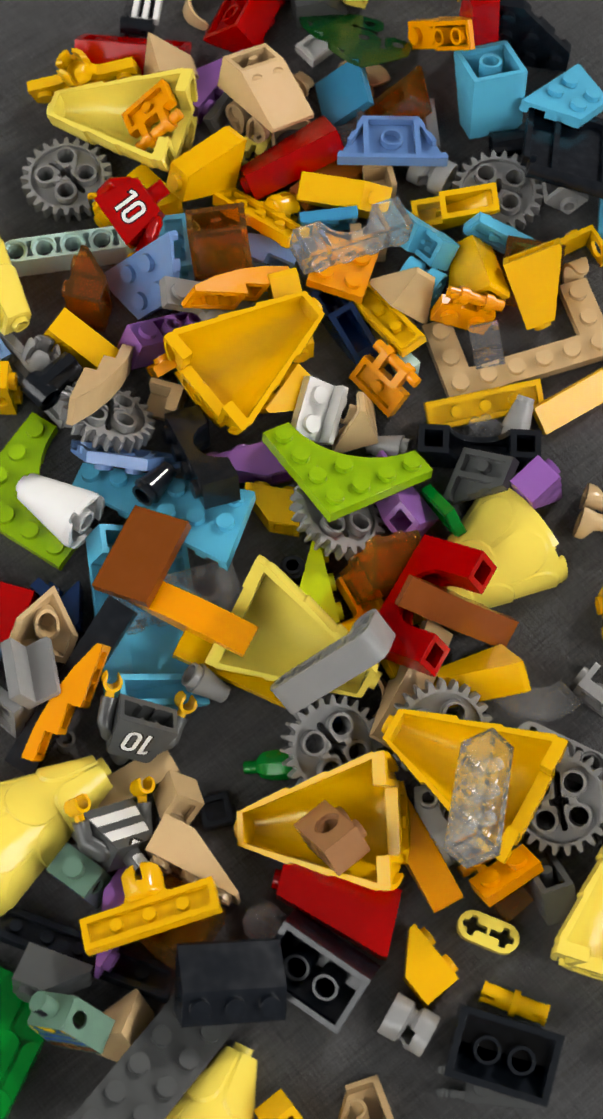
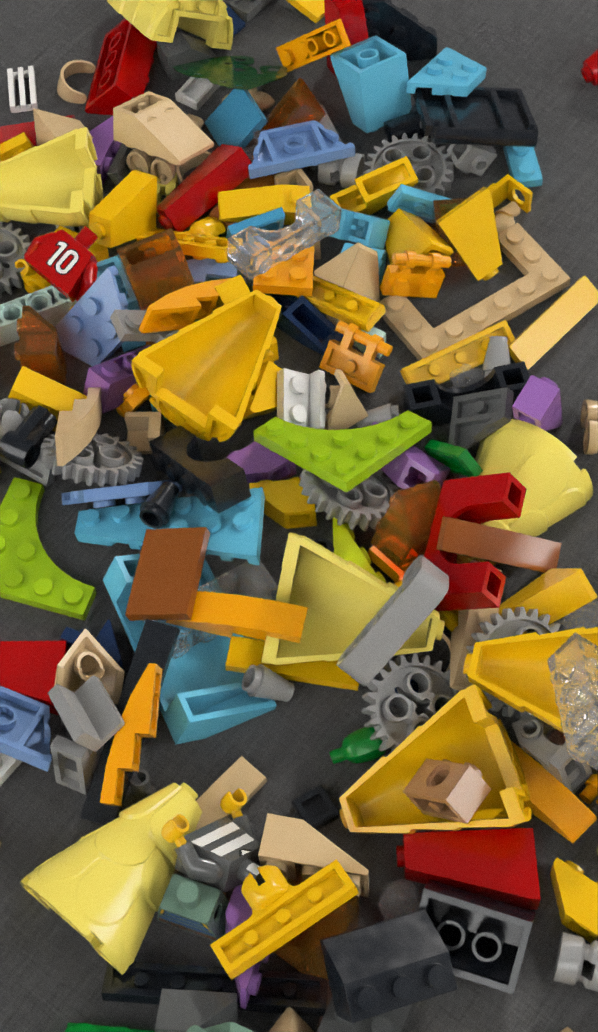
camera: 10 degrees left, 10 degrees down
white cone [16,473,105,549] -> none
dark grey torso [97,670,198,765] -> none
black pin [120,14,154,37] -> none
light orange plate [121,79,184,151] -> none
tan panel [153,770,205,825] -> none
clear panel [469,320,506,369] -> none

